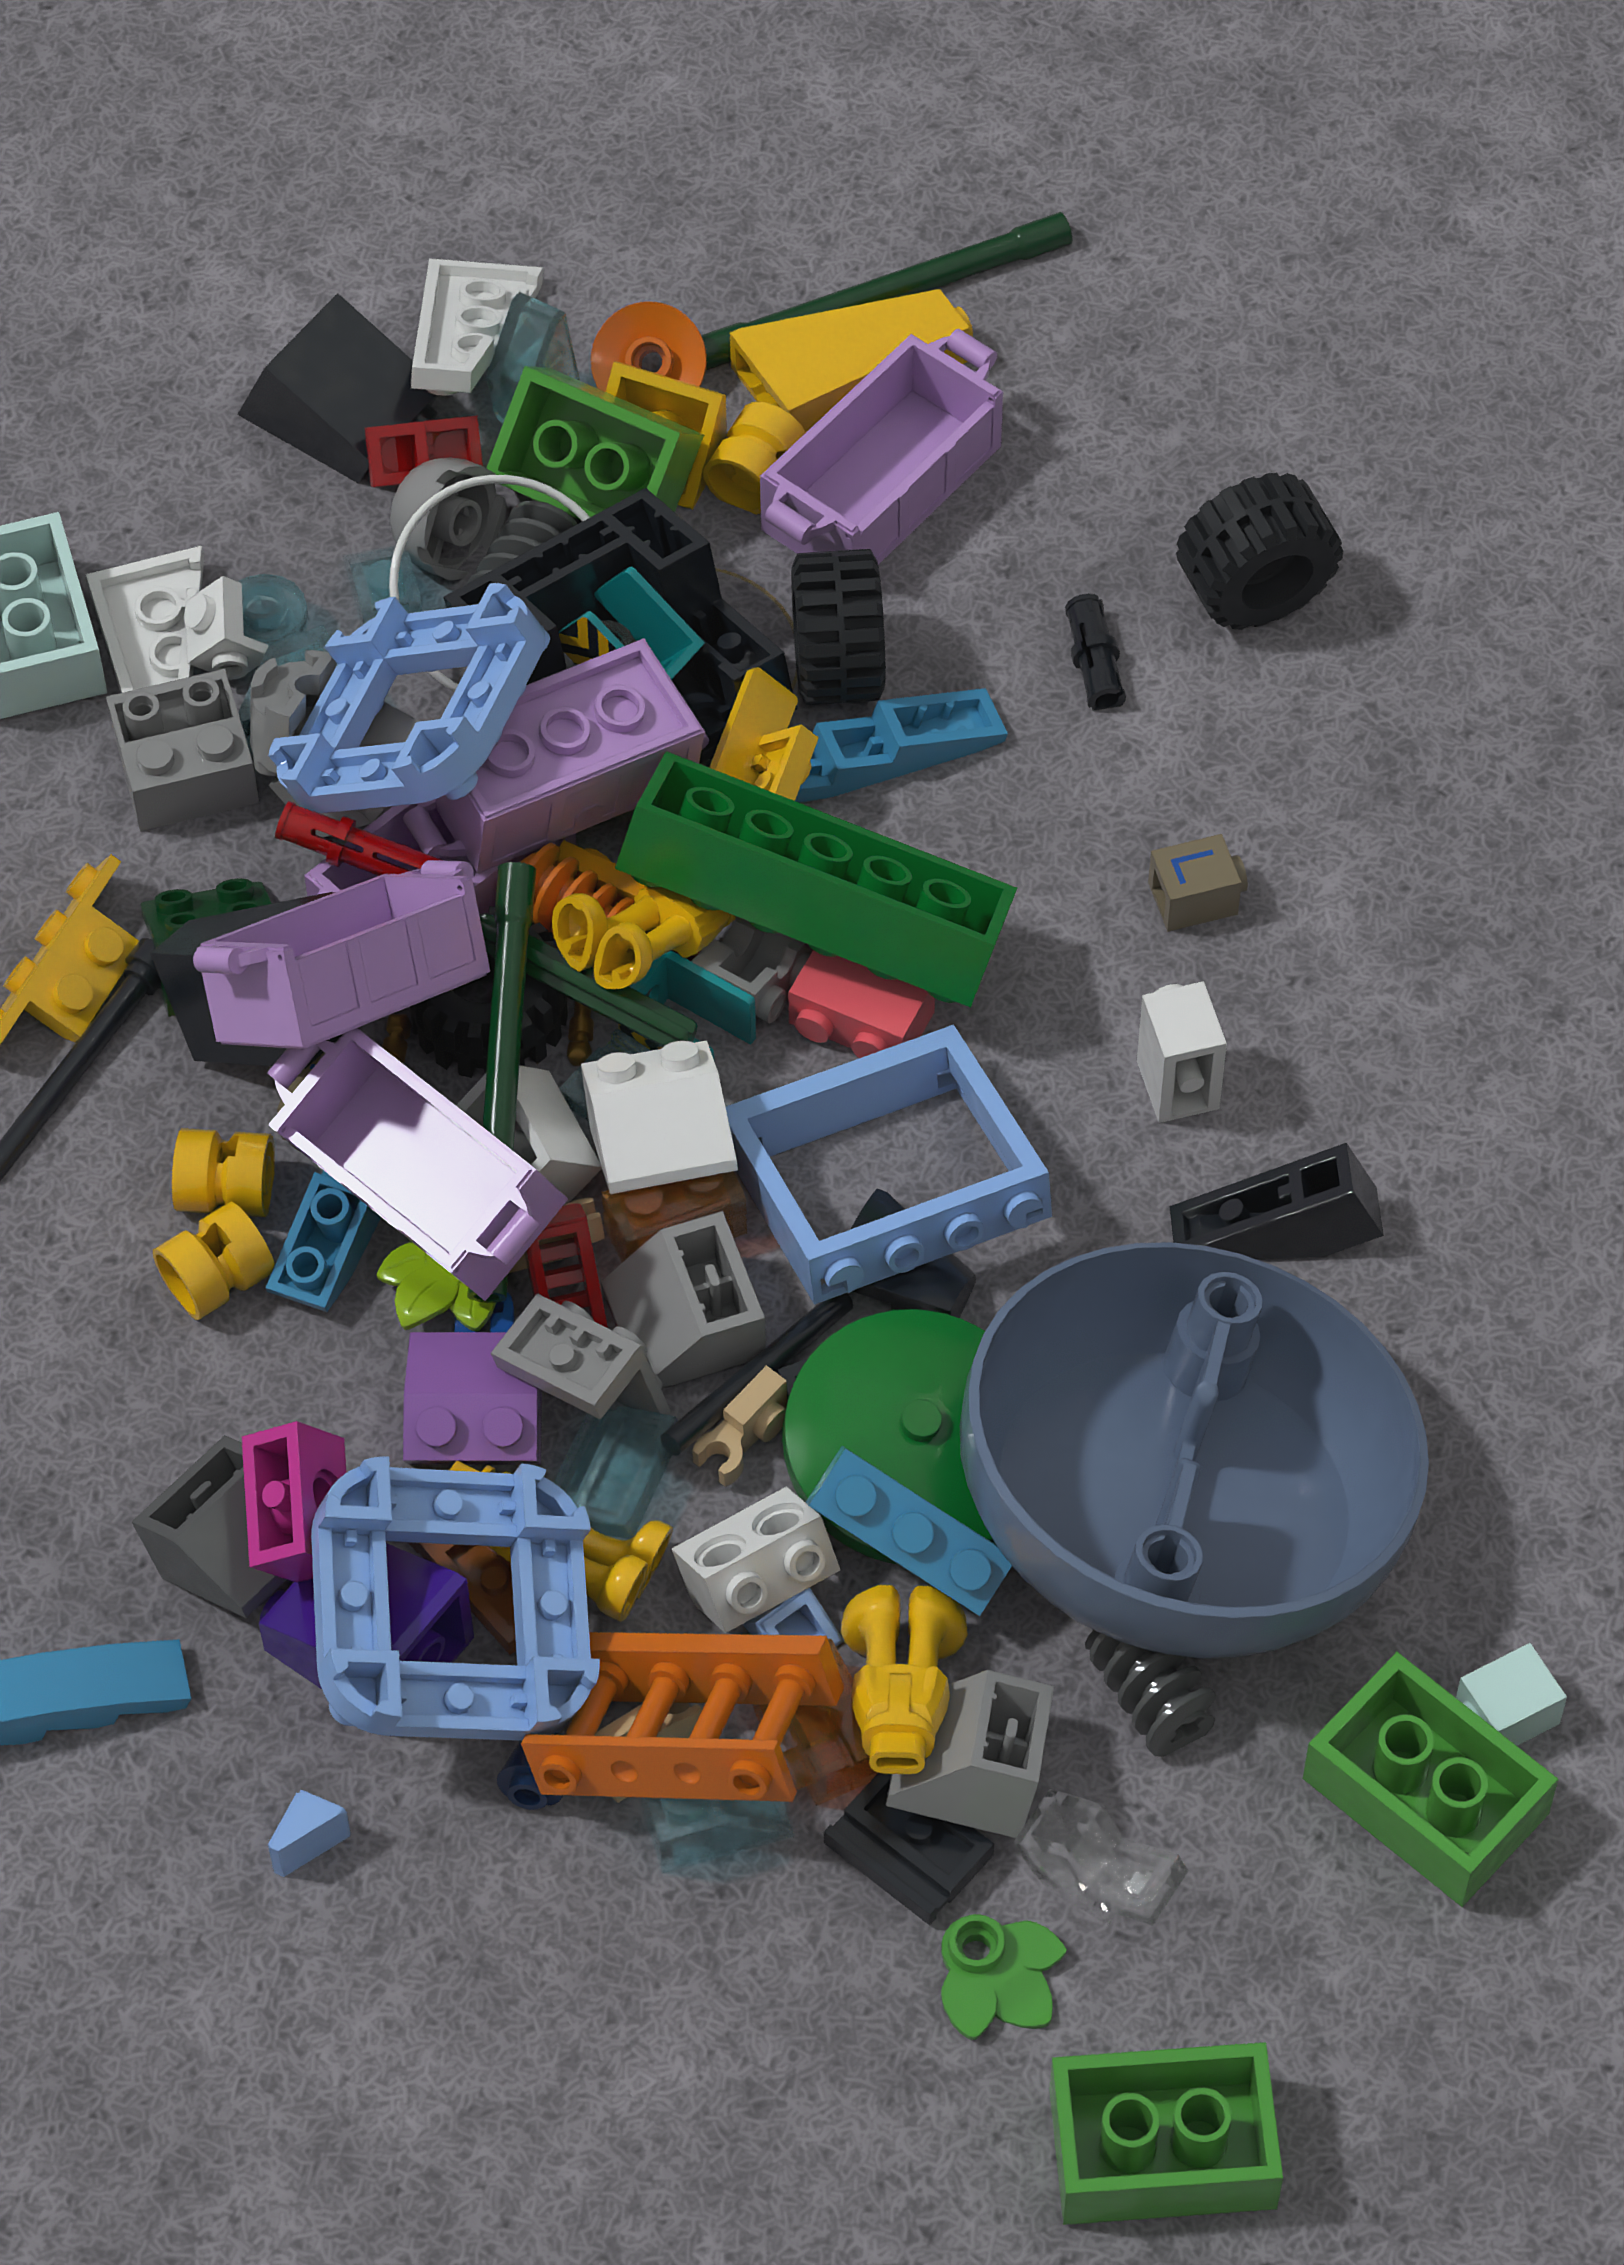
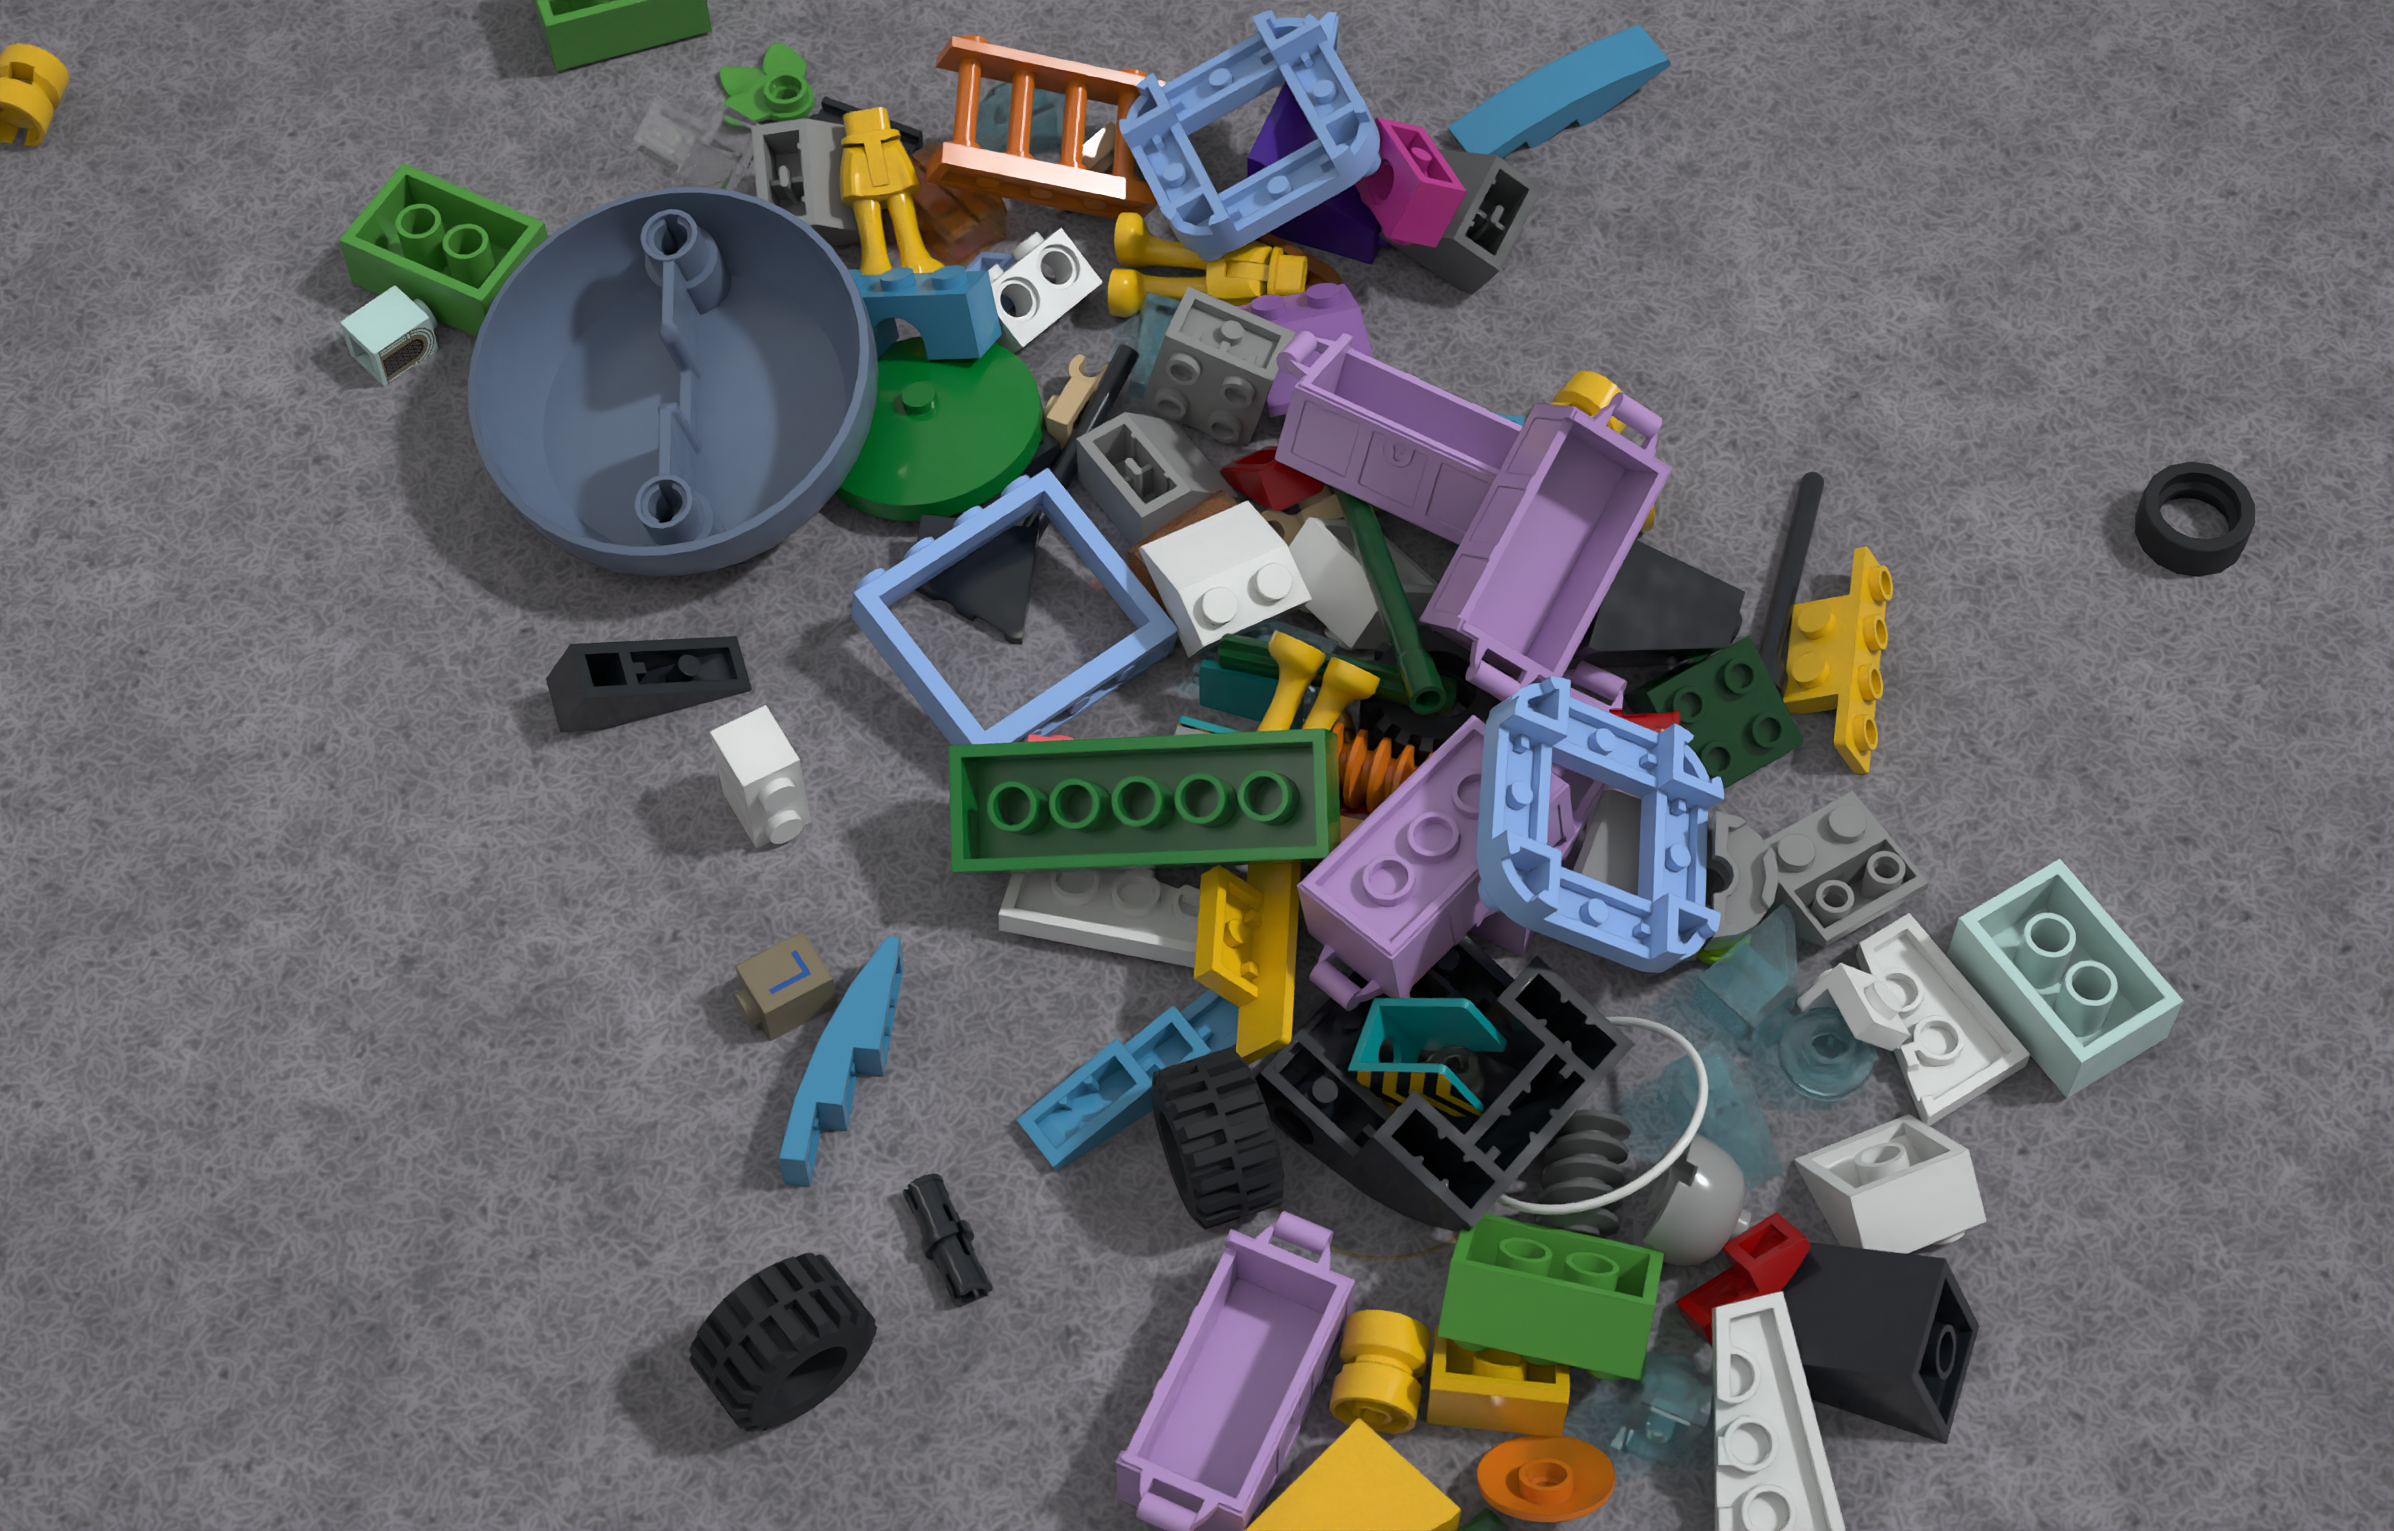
camera: 165 degrees right, 0 degrees up
none -> dark azure slope [779,936,904,1187]
none -> white slope [1794,1114,1987,1254]

